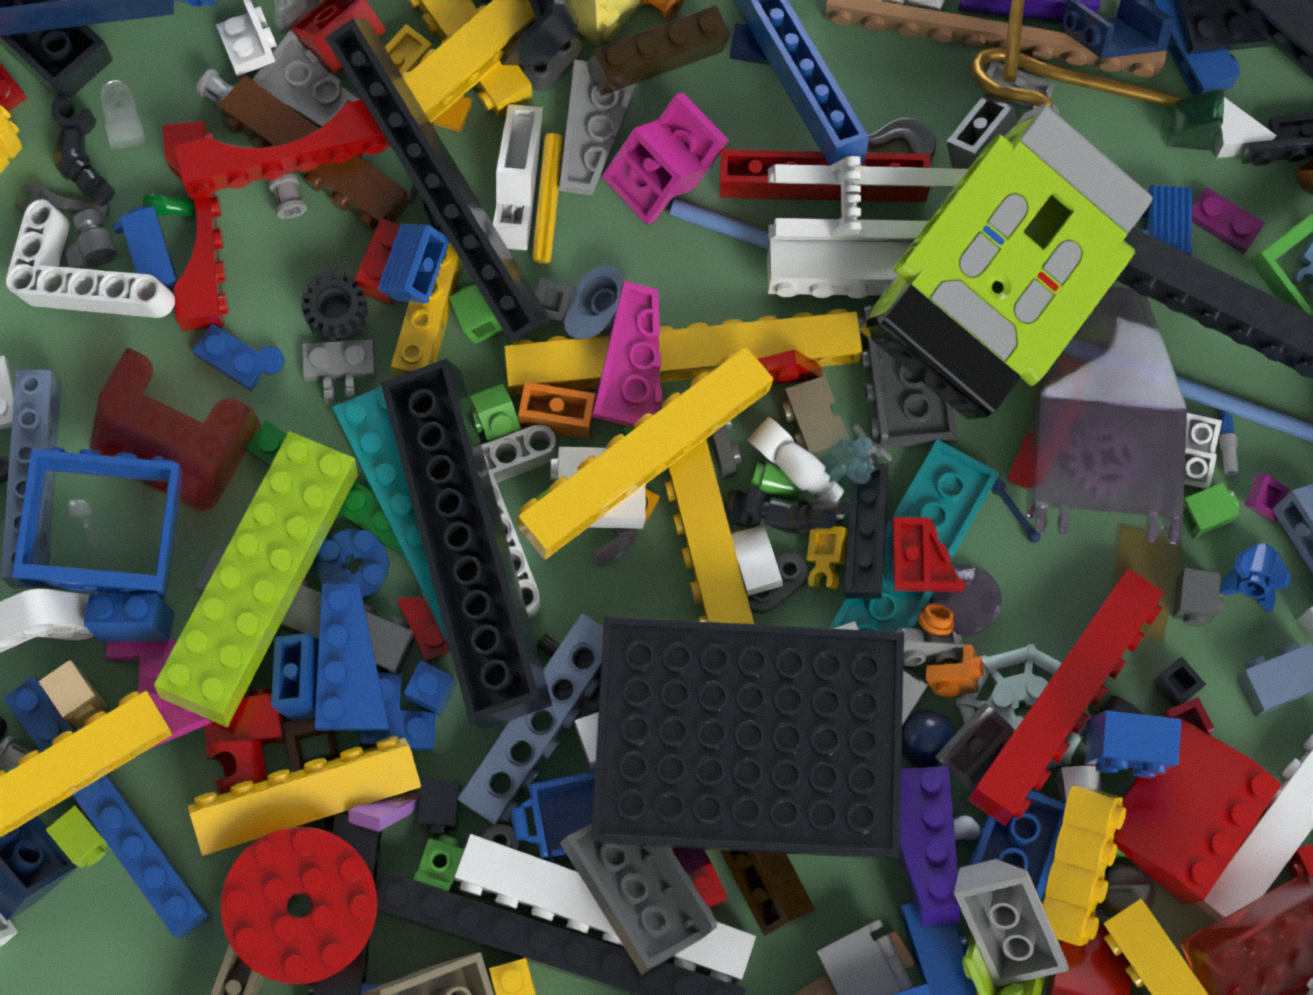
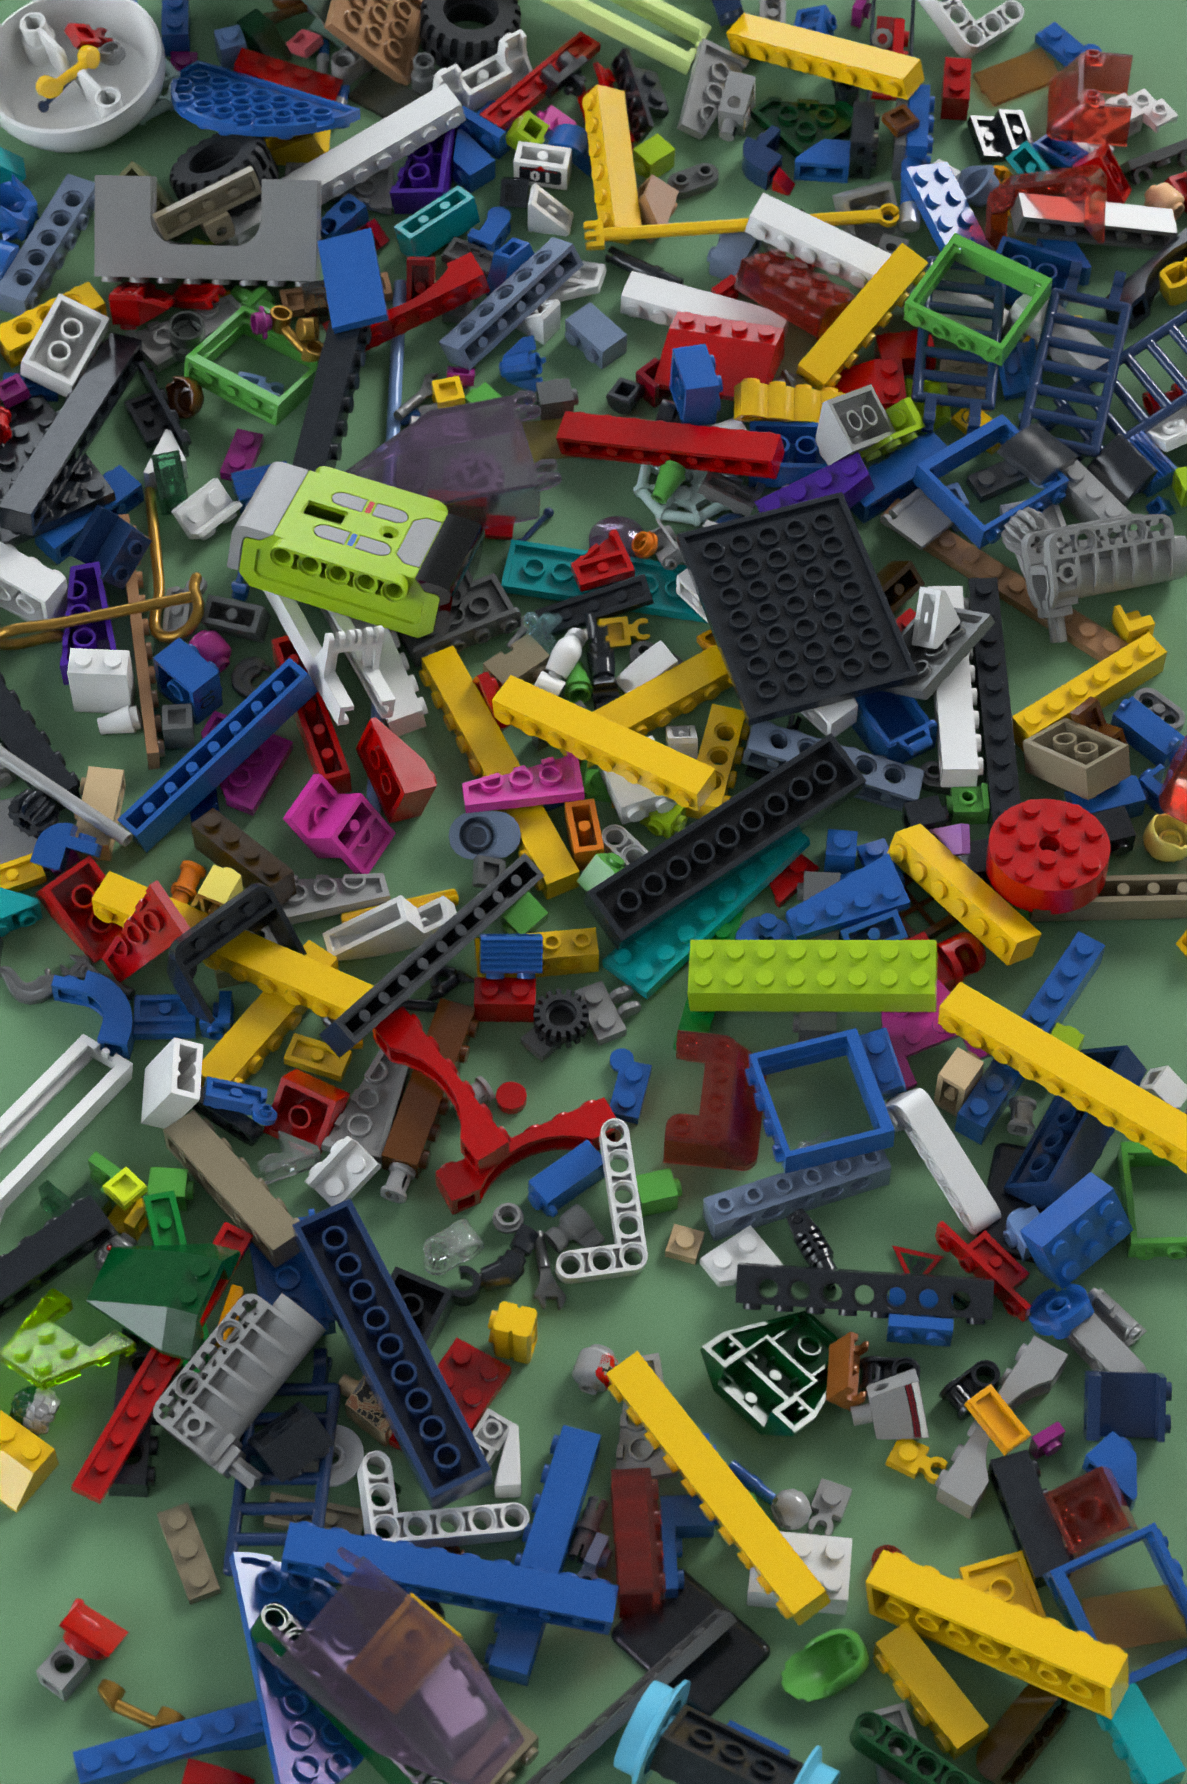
camera: 110 degrees left, 15 degrees down
green arm [142,192,195,217] -> none
orange bracket [926,644,984,698] -> none
none -> blue brick [153,637,223,725]
none -> dark grey brick [162,703,195,749]
none -> white bracket [171,478,242,540]
none -> dark pink head [189,630,232,672]
none -> magenta plate [201,710,294,816]
none -> red slope [356,717,437,823]
none -> dark grey piece [394,373,438,421]
none -> yellow panel [432,376,466,413]
none -> light grey plate [492,1203,524,1234]
none -> red tile [496,1082,527,1114]
none -> bright green brick [636,1168,683,1217]
none -> bright green cone [651,460,686,504]
none -> white slope [665,725,698,760]
none -> tan plate [665,1224,705,1265]
none -> yellow brick [686,704,751,819]
none -> white slope [911,587,961,649]

